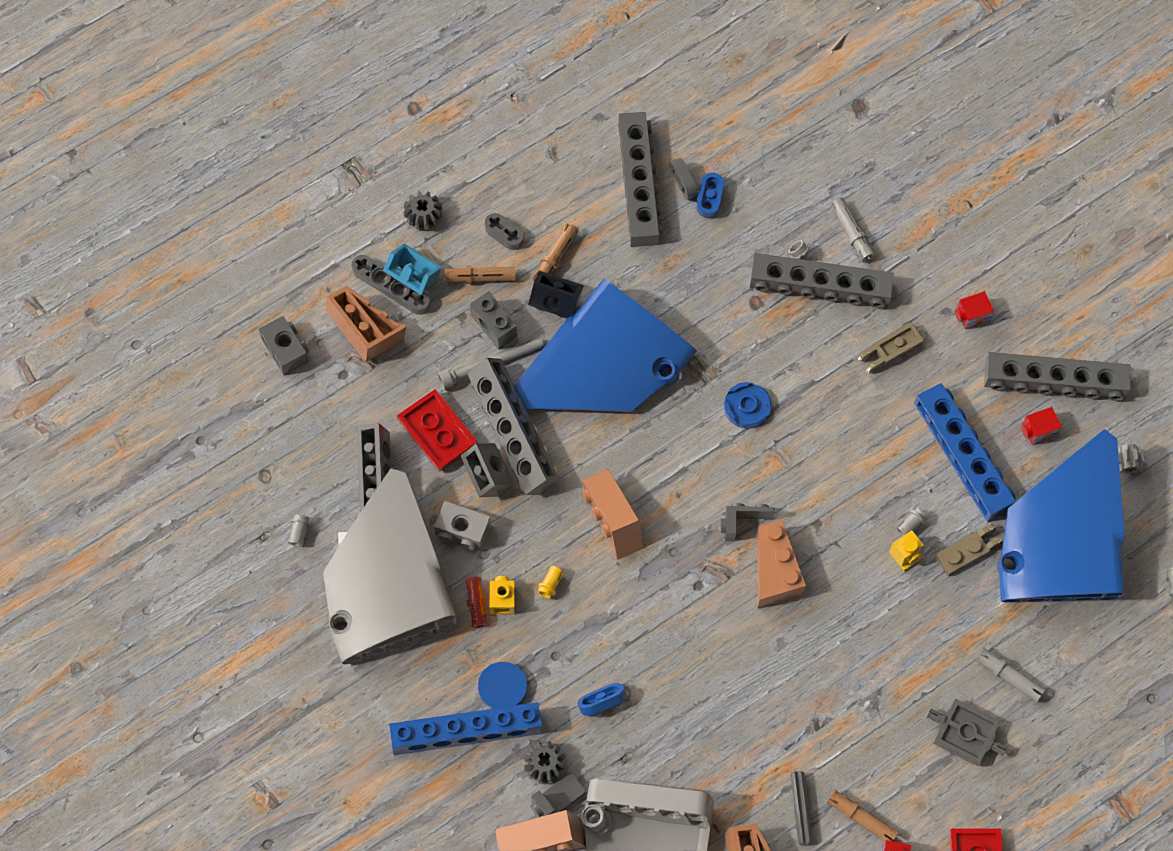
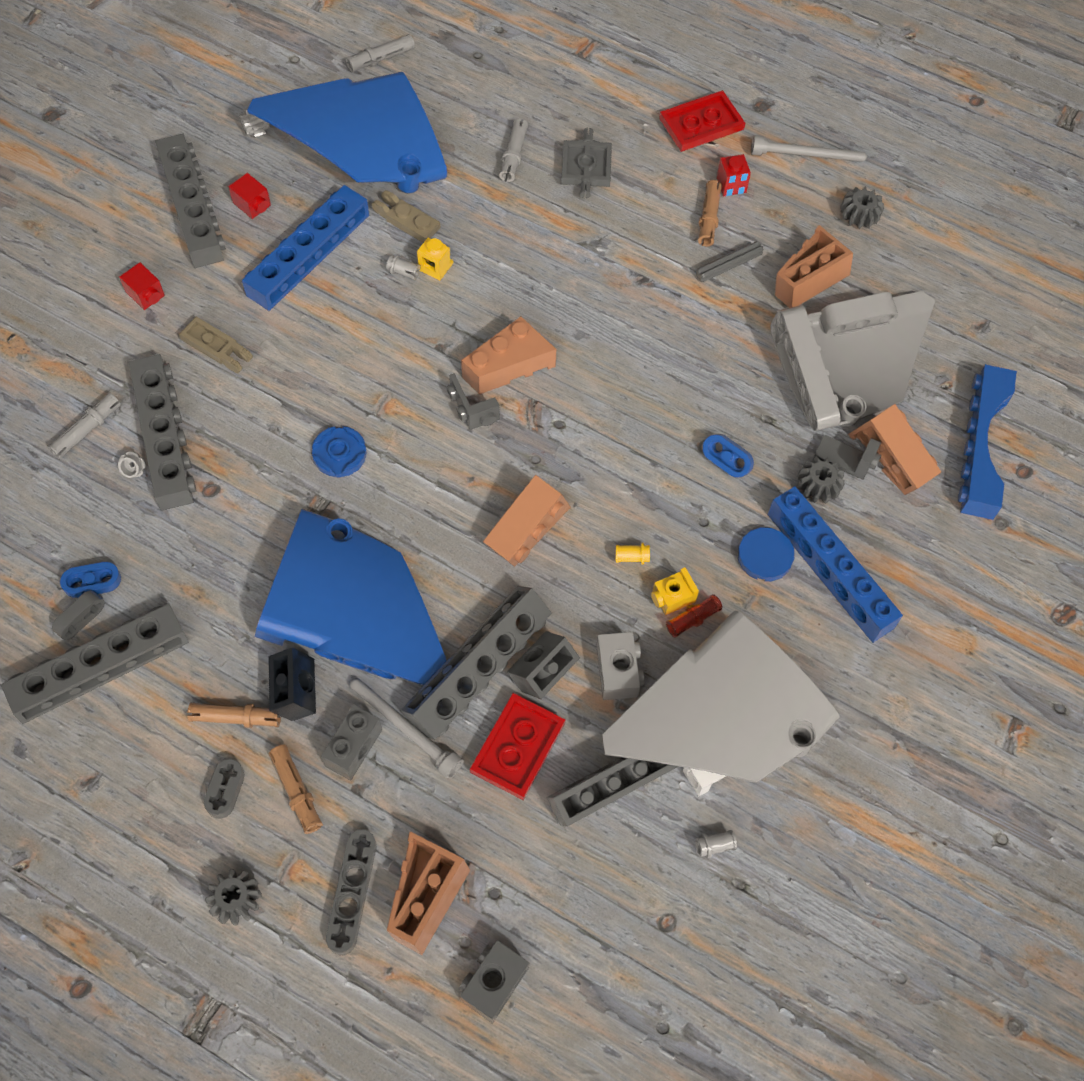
camera: 115 degrees left, 5 degrees down
dark azure window [383,243,442,295] -> none

